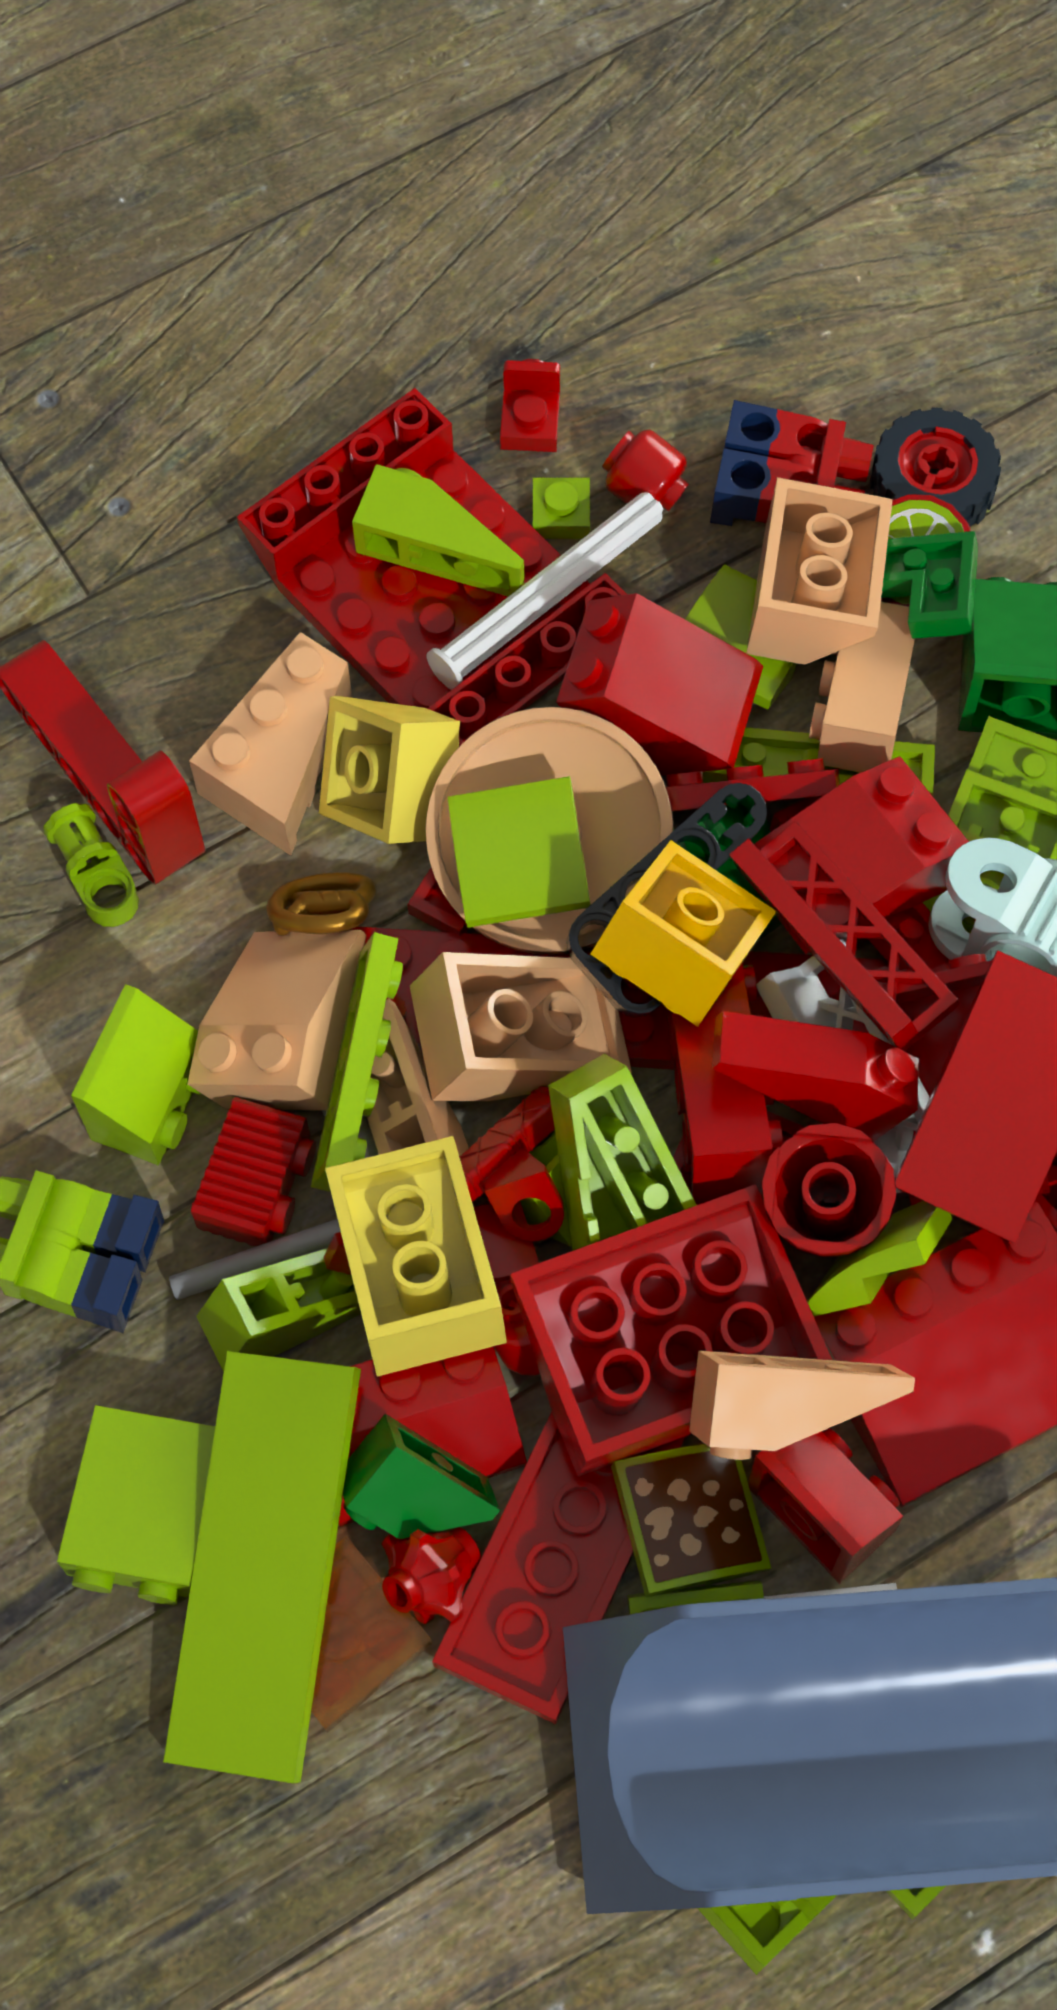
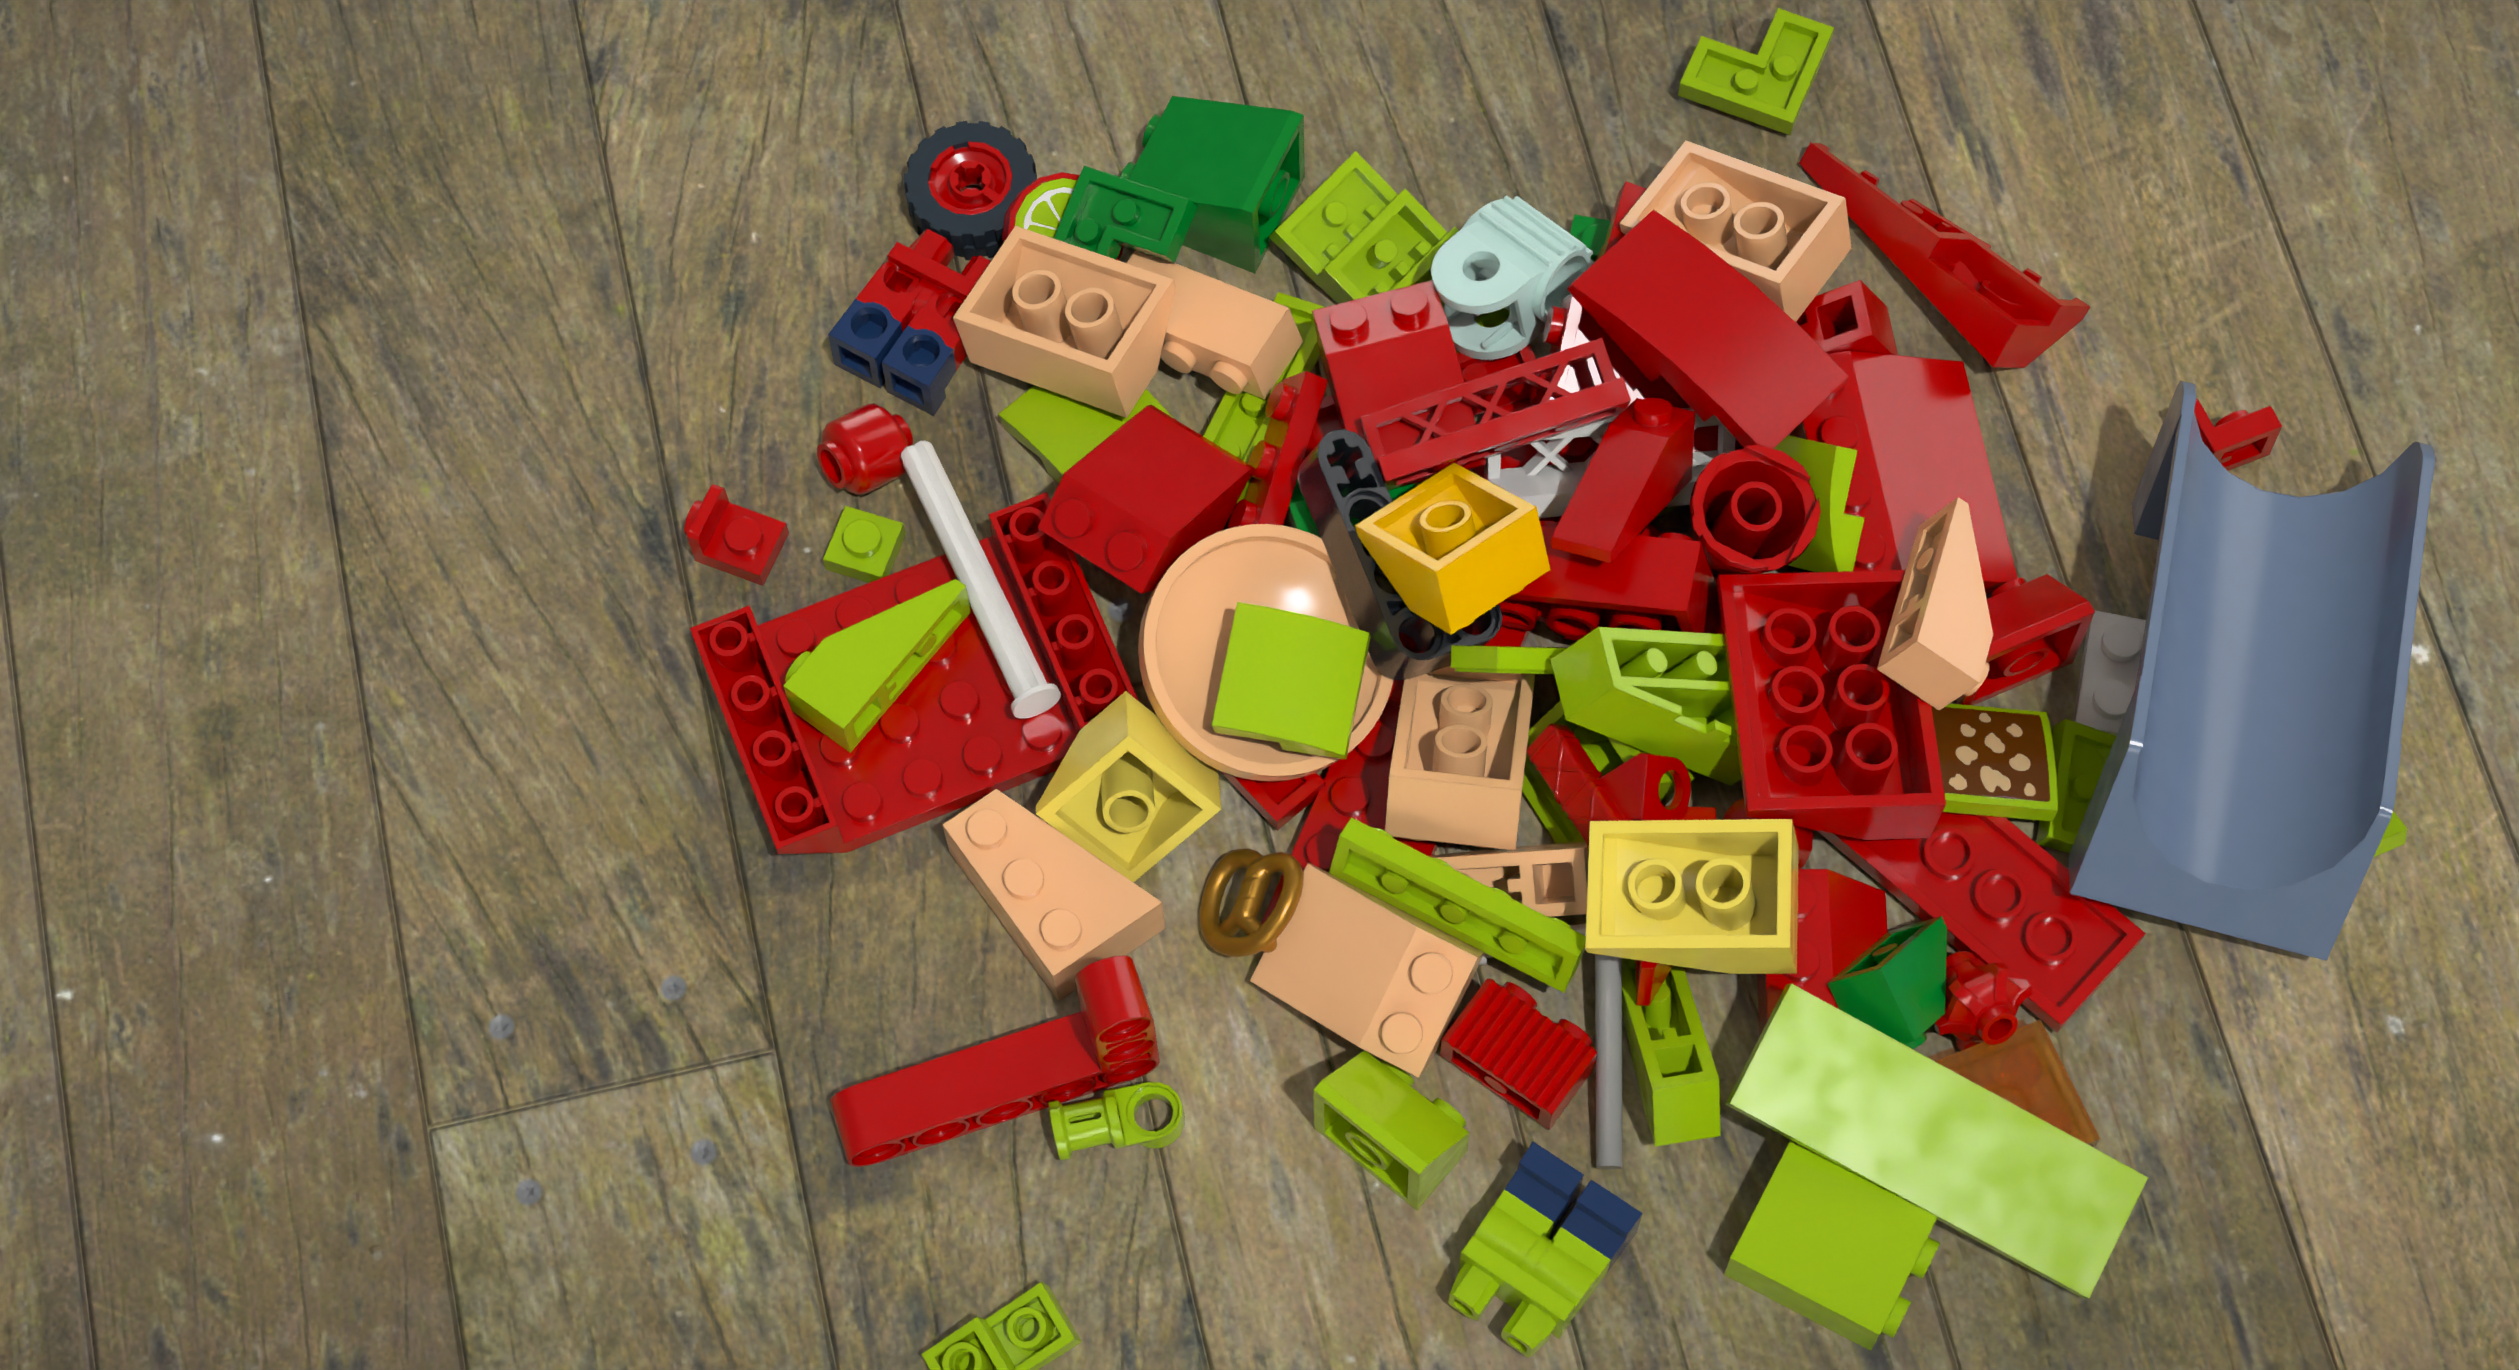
camera: 70 degrees left, 0 degrees up
none -> lime tile [1451,645,1567,674]

